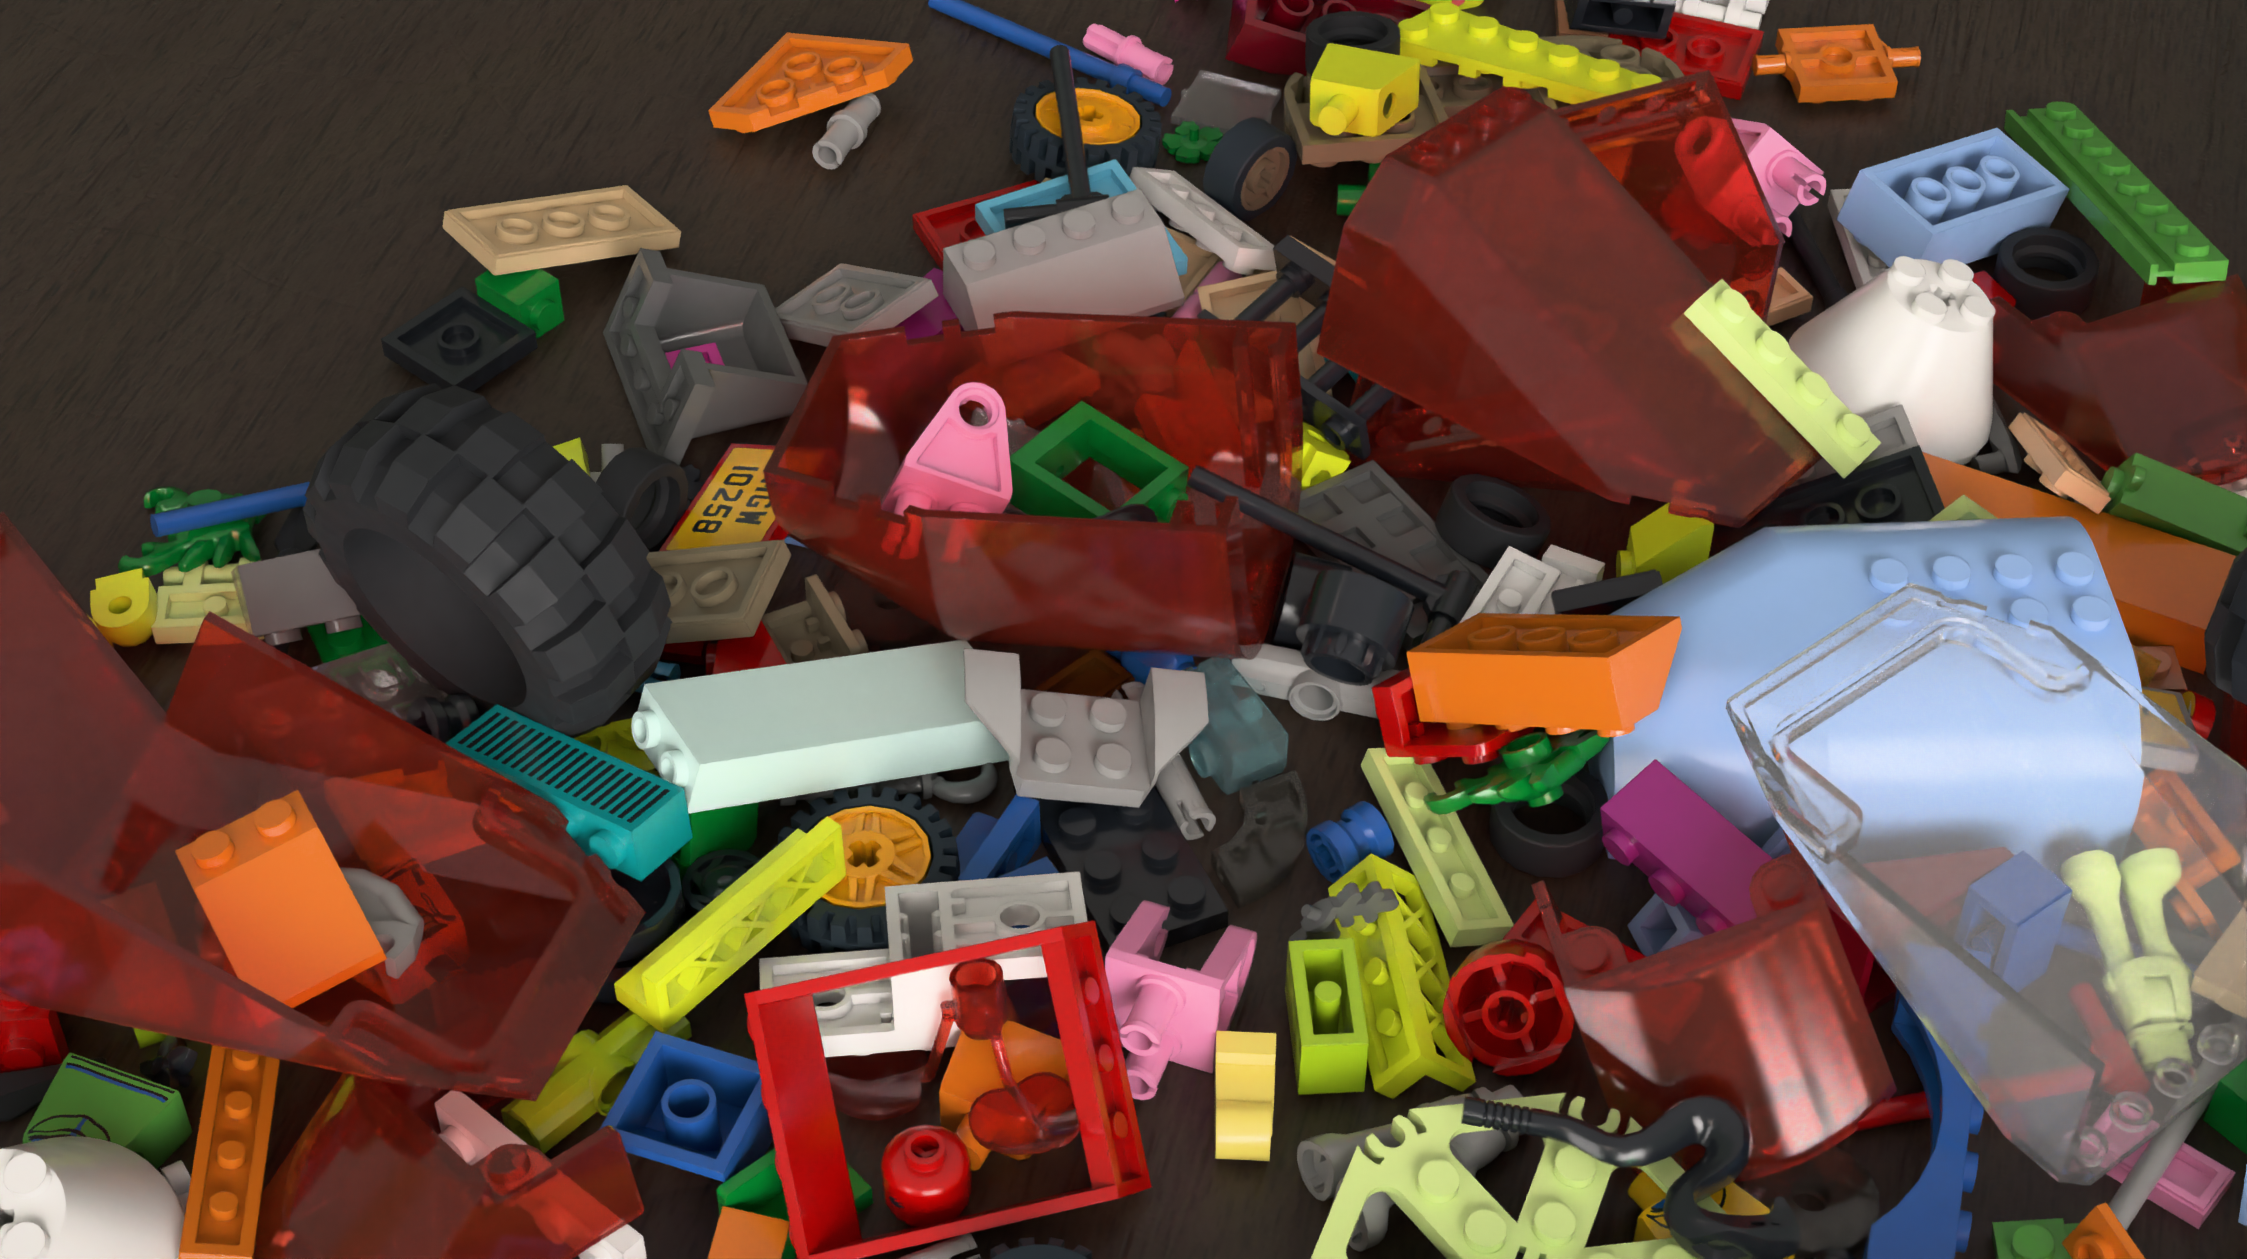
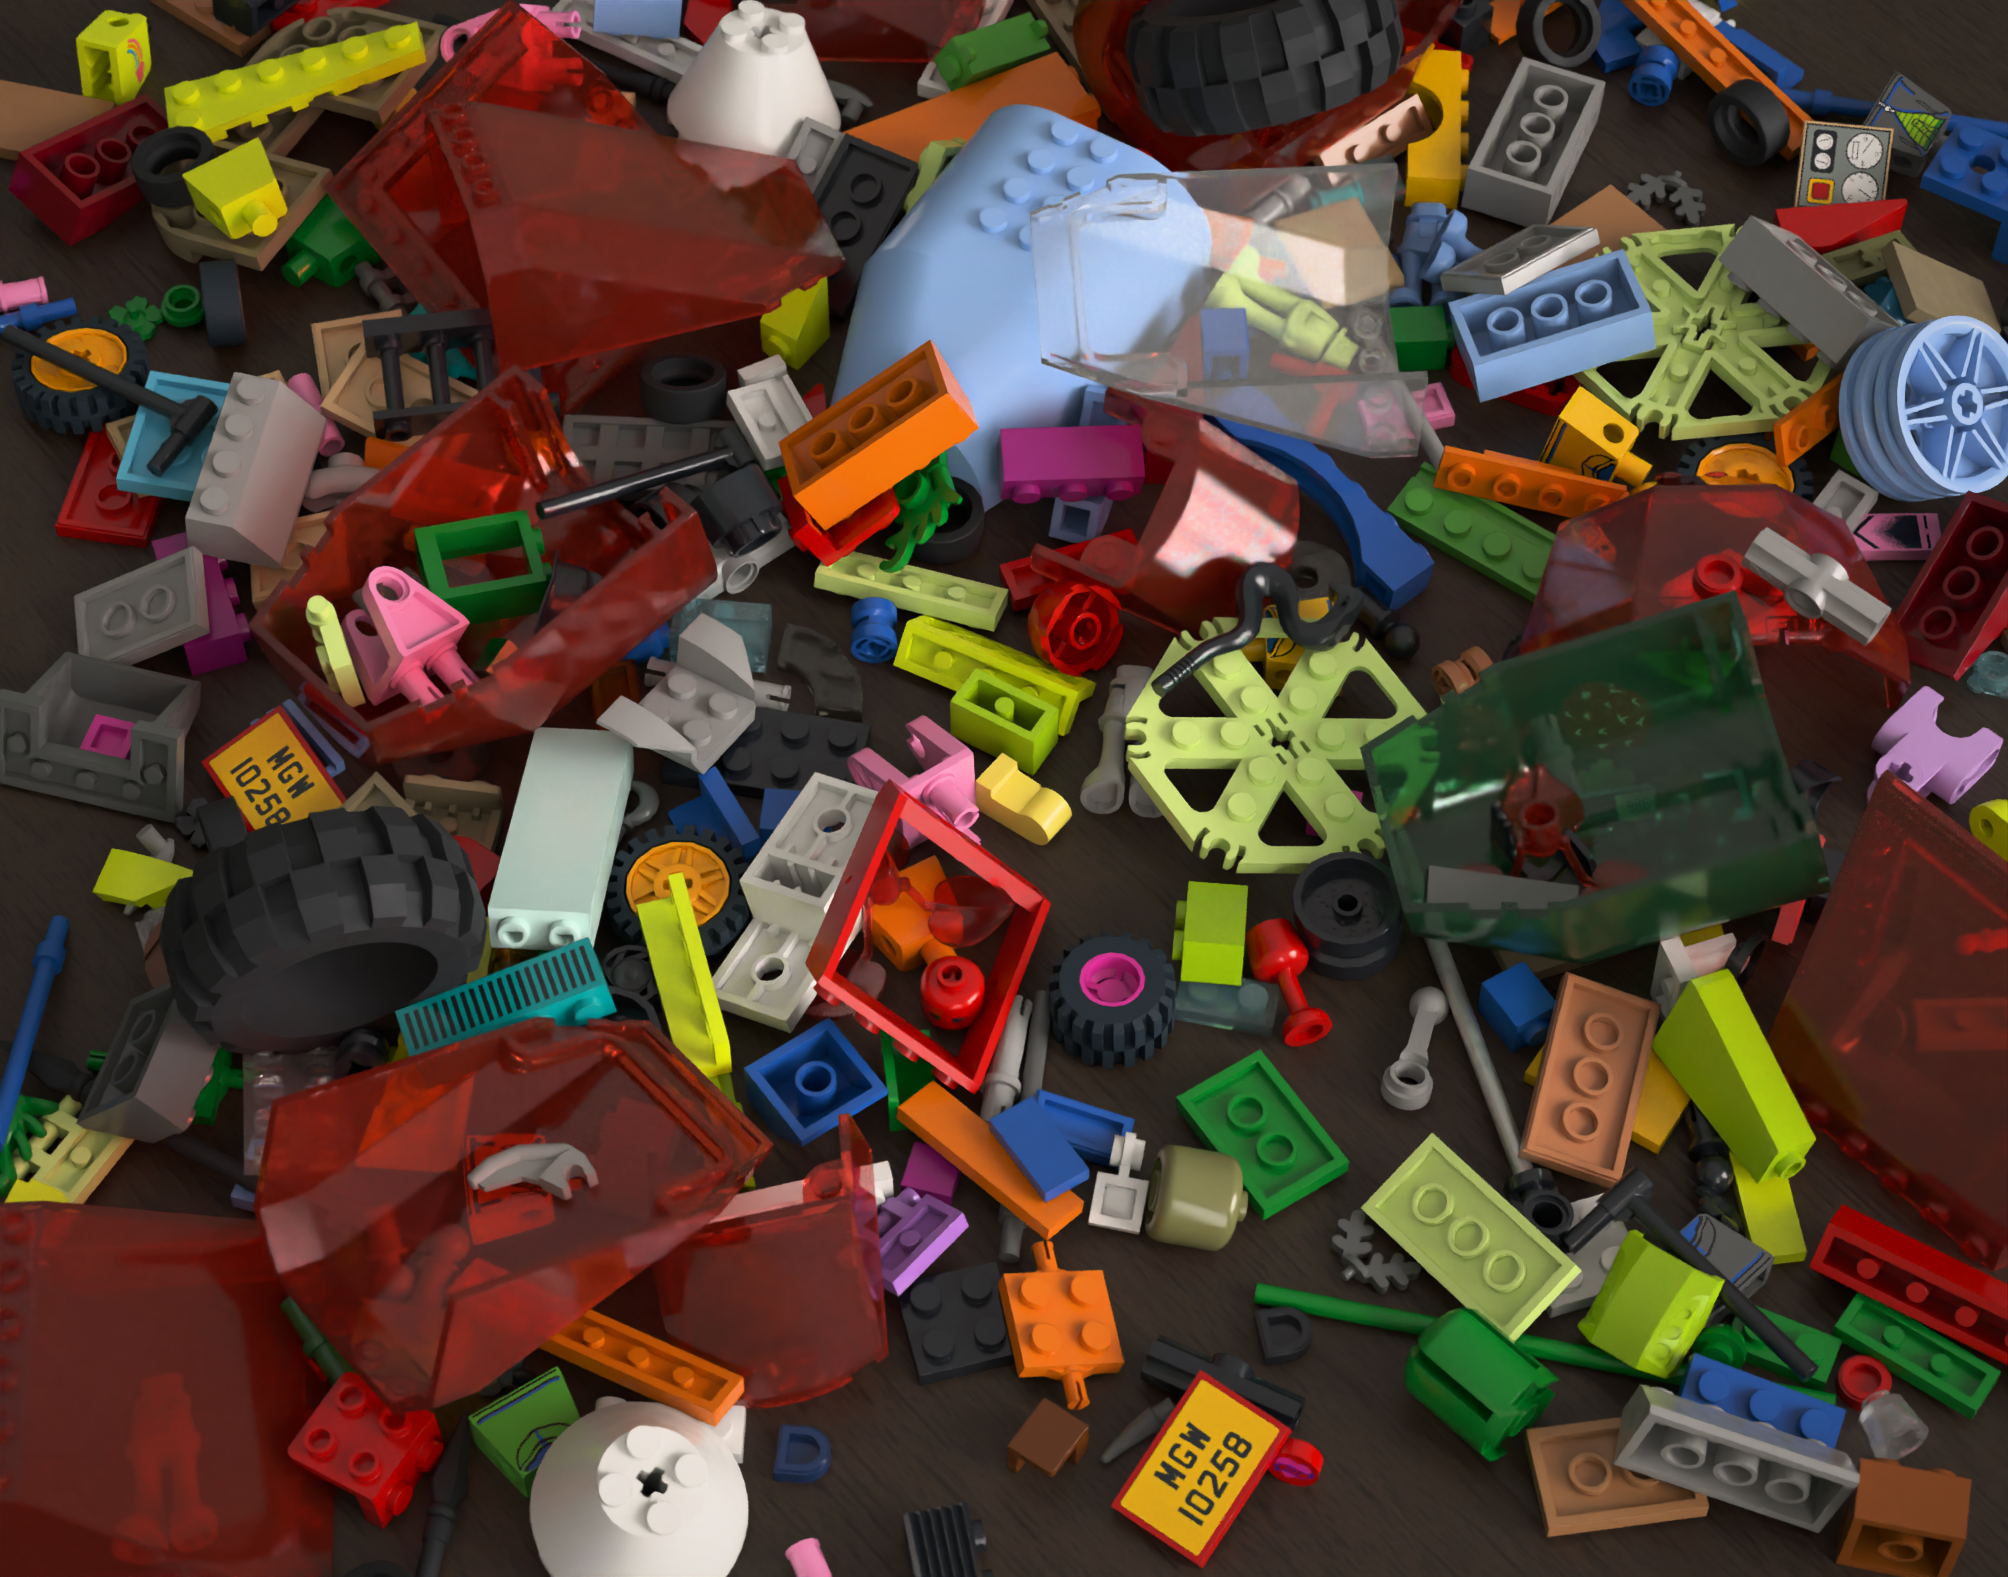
camera: 55 degrees left, 10 degrees up
orange slope [175,790,387,1024] -> none
white plate [1129,167,1276,275] -> none
clear piece [1171,70,1281,136] -> none
dark grey animal [1289,881,1399,941] -> none
black tile [1551,569,1663,615] -> none
yellowish green plate [1684,279,1881,478] -> none
light nougat plate [2008,412,2111,514] -> none
none -> yellowish green plate [306,595,366,709]

